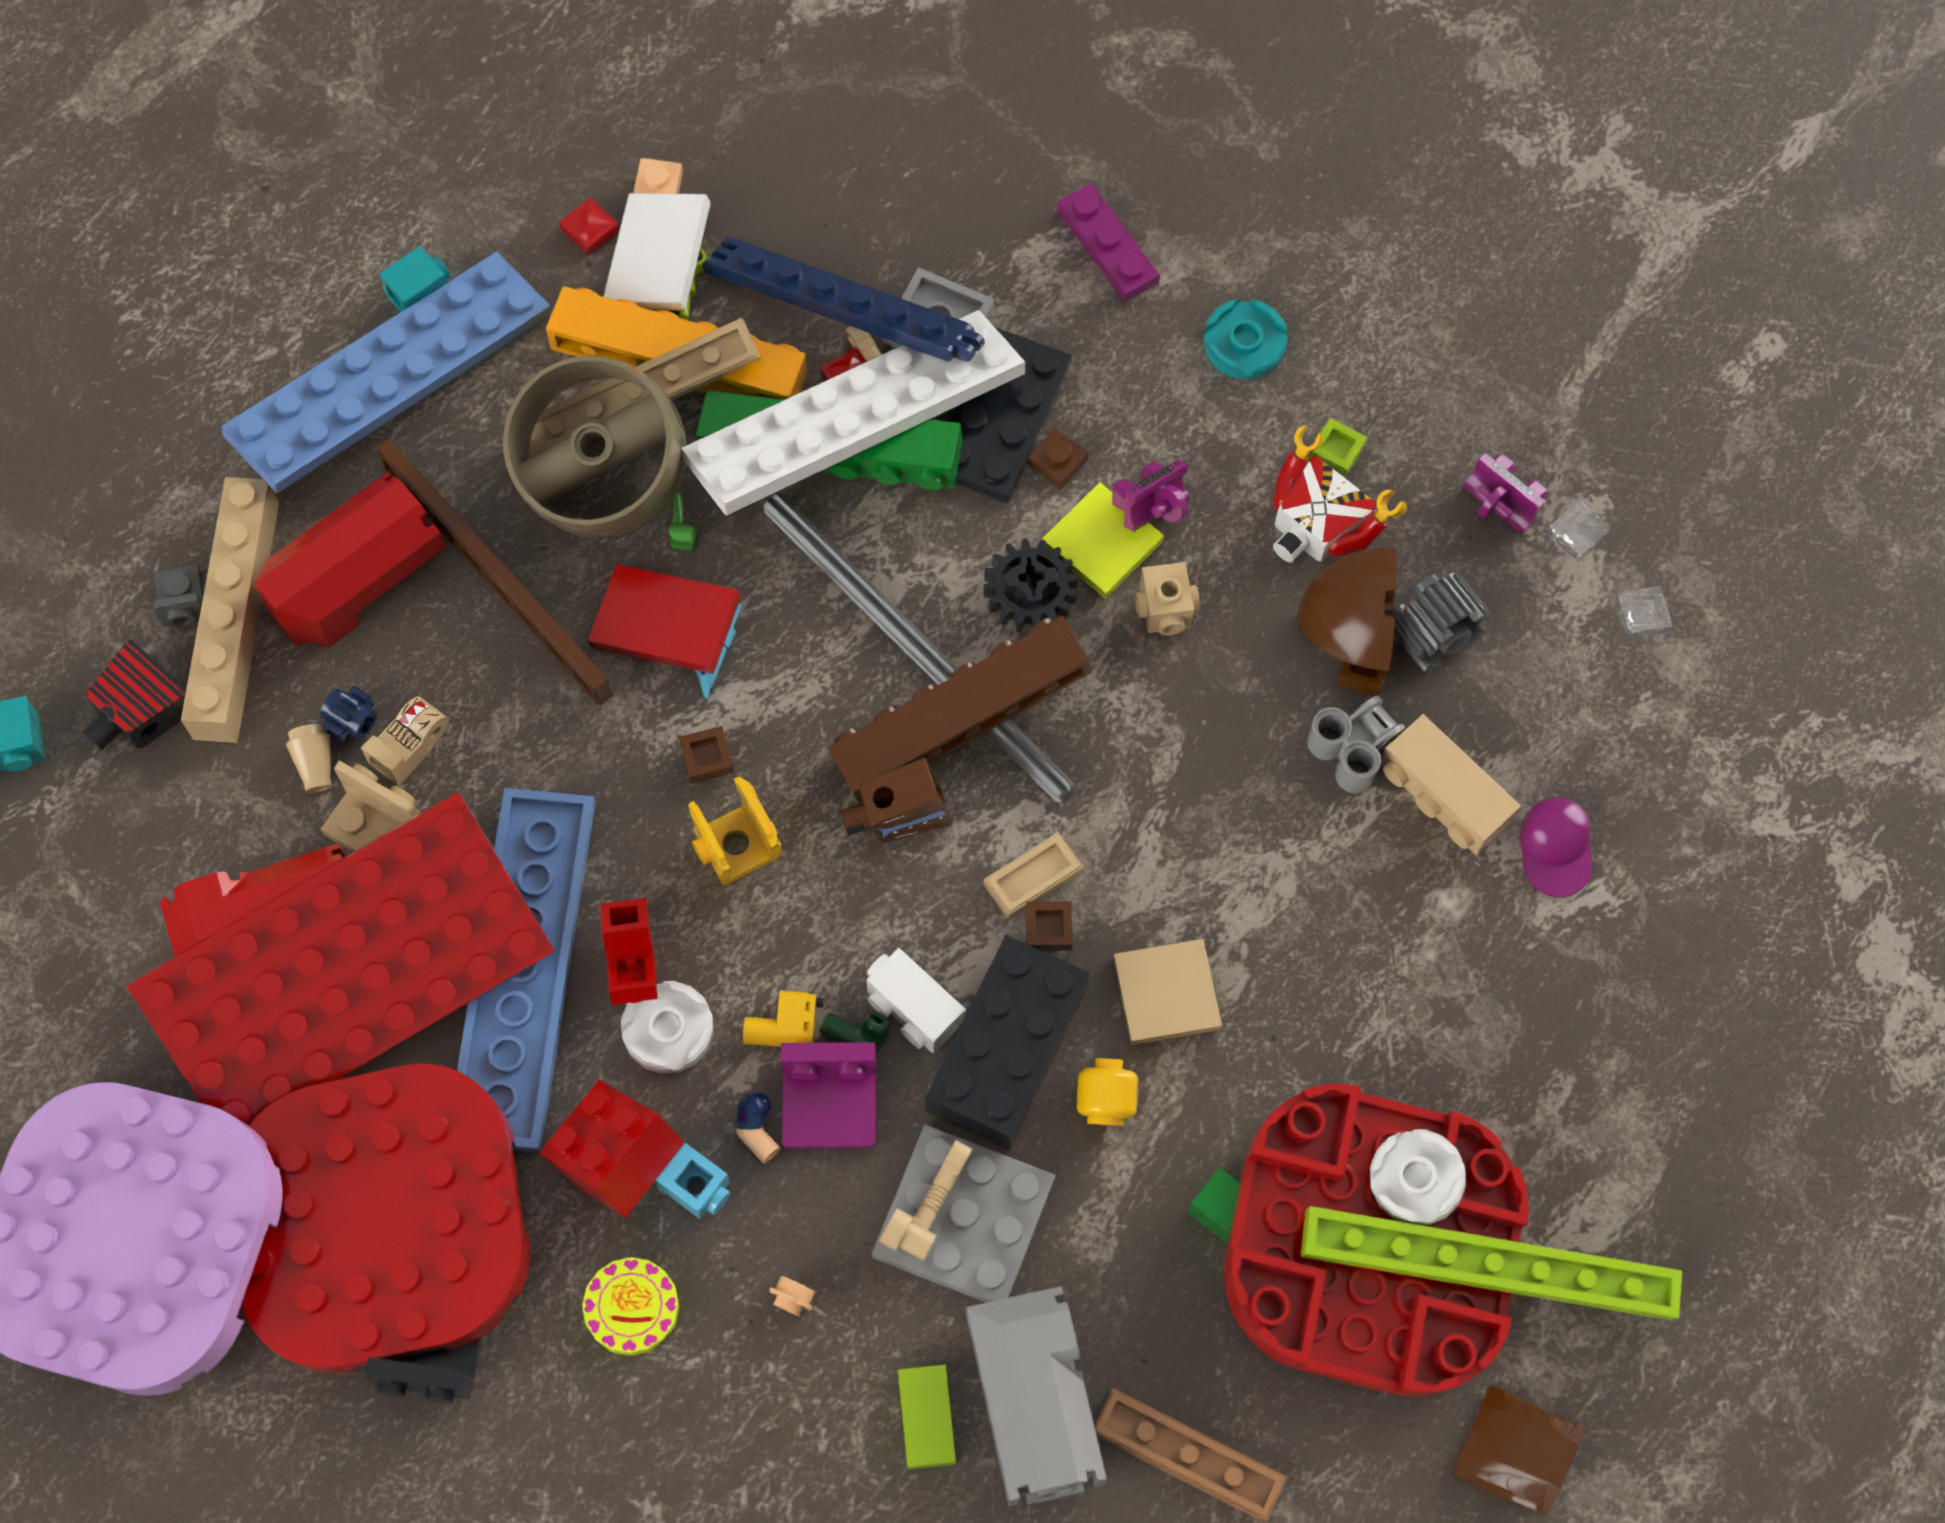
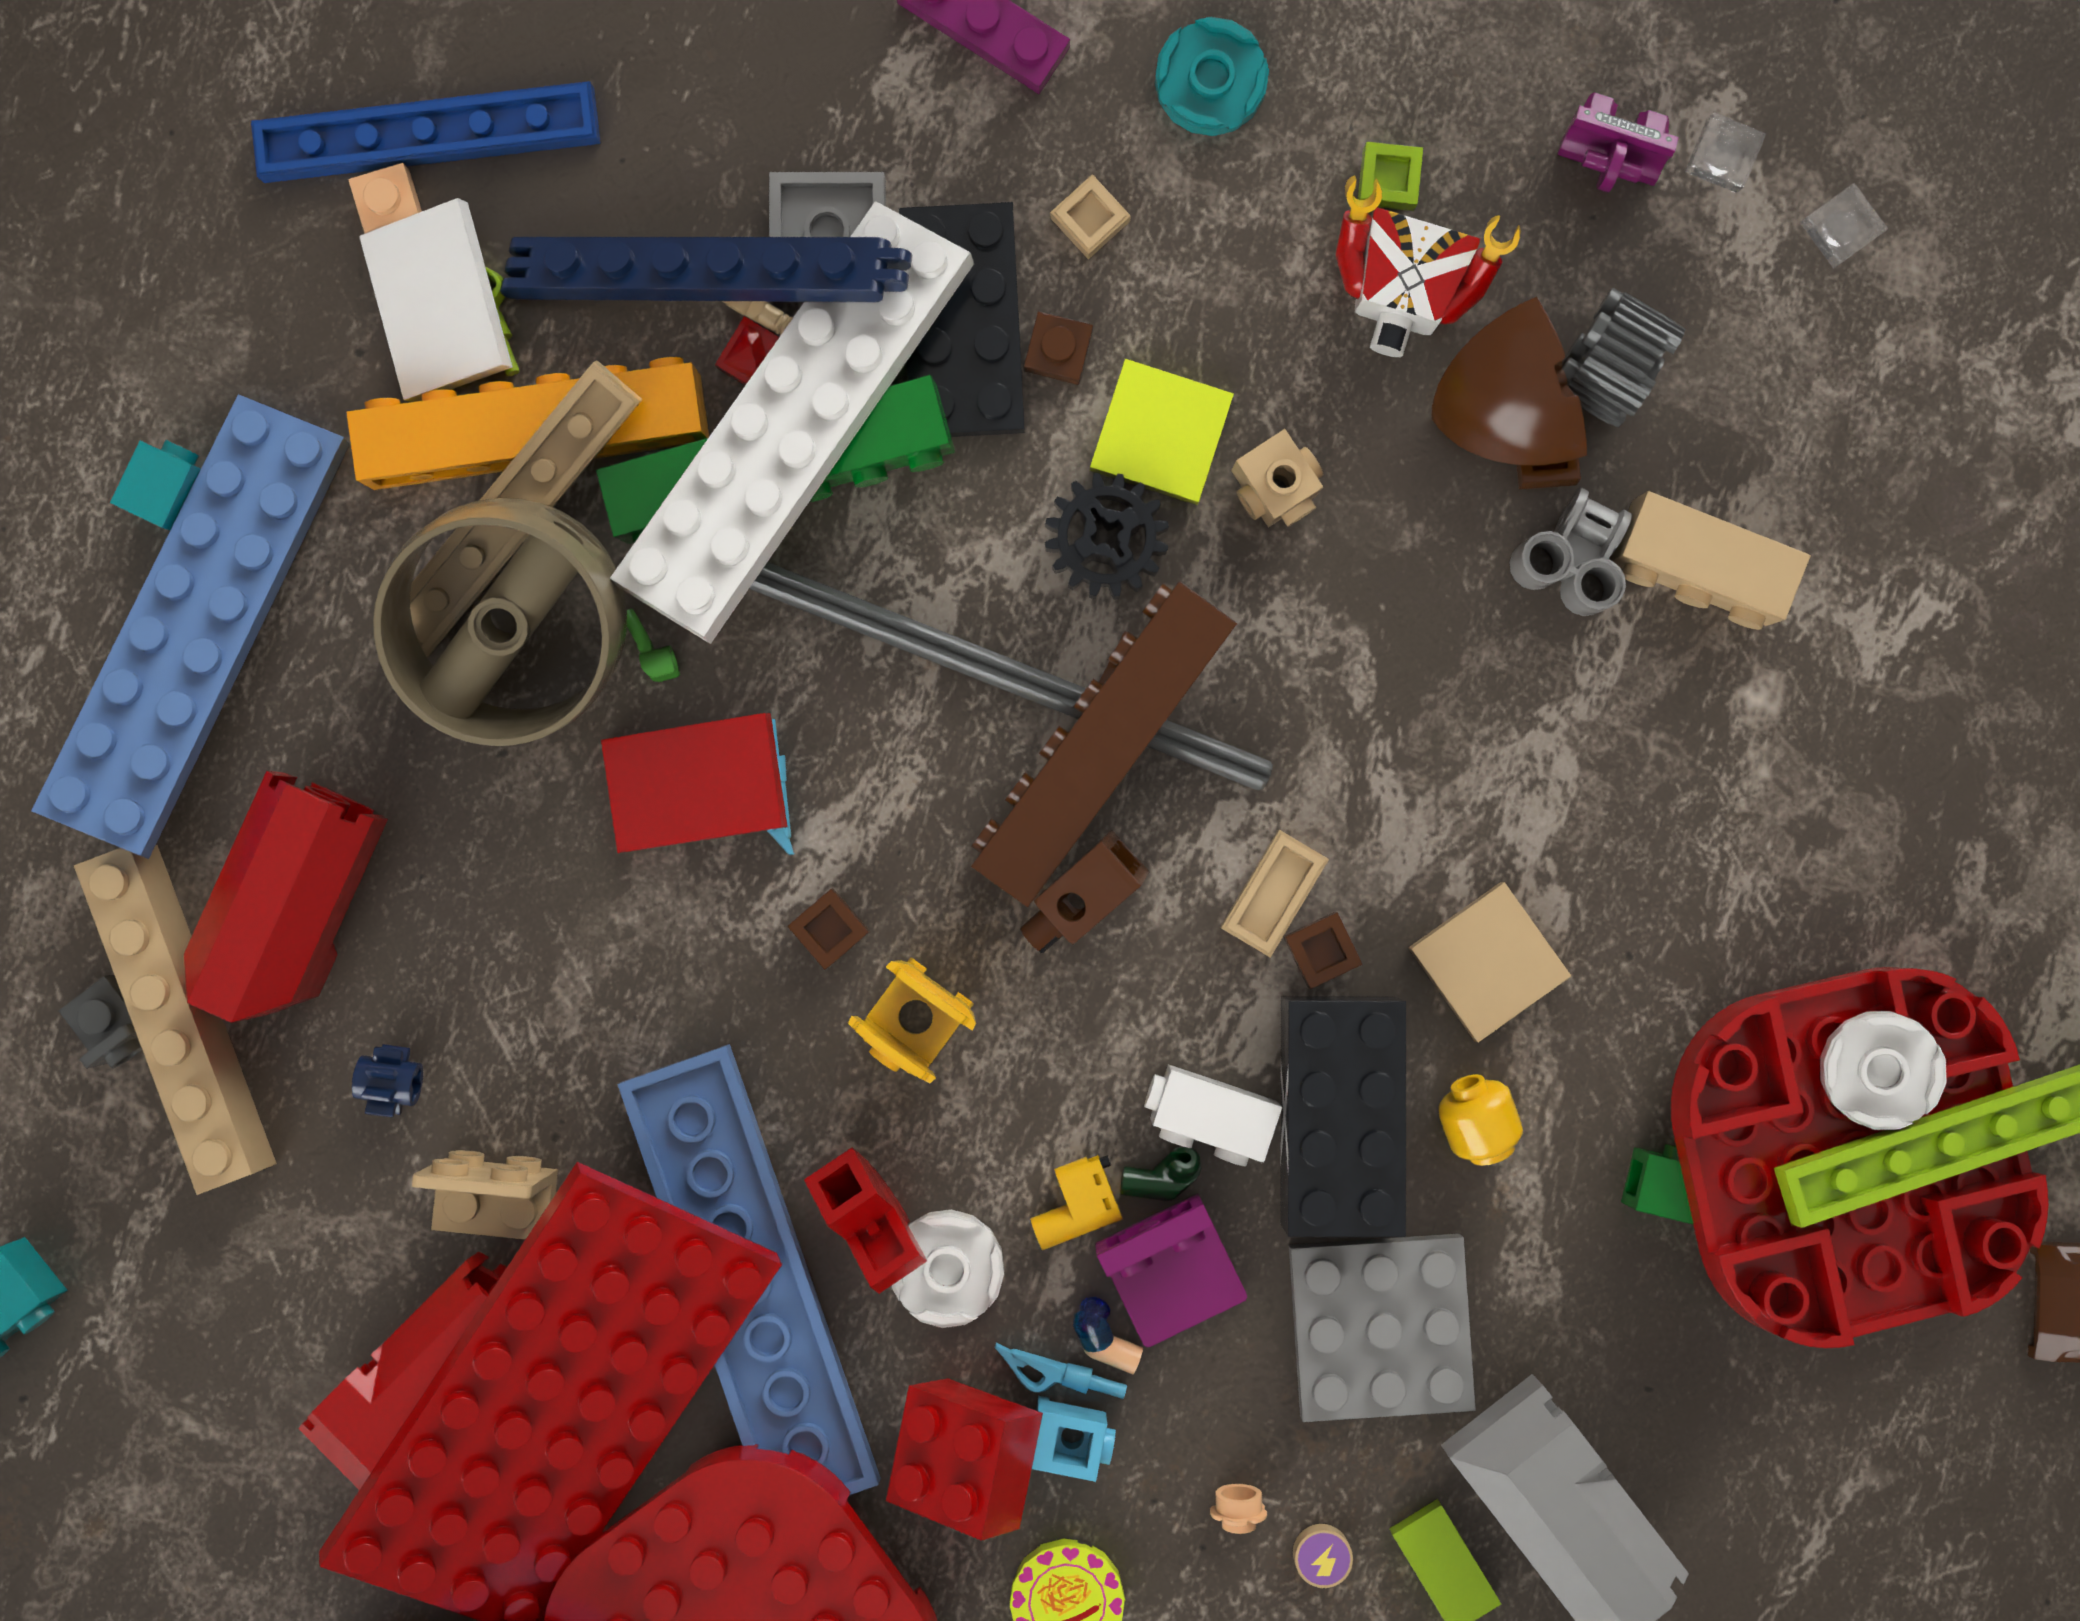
camera: 20 degrees left, 20 degrees up
black torso [82,639,186,751] -> none
tan cone [286,724,332,793] -> none
tan leg [361,696,449,787] -> none
reddish brown tile [377,438,612,706] -> none
red tile [559,197,619,256] -> none
tan brick [879,1140,972,1261] -> none
medium nougat tile [1094,1388,1288,1523] -> none
magenta hips [1112,459,1190,532] -> none
magenta cap [1520,797,1592,897] -> none
none -> blue tile [251,81,601,183]
none -> medium azure hand [994,1342,1127,1399]
none -> tan tile [1050,174,1131,259]
none -> tile [1293,1524,1353,1588]

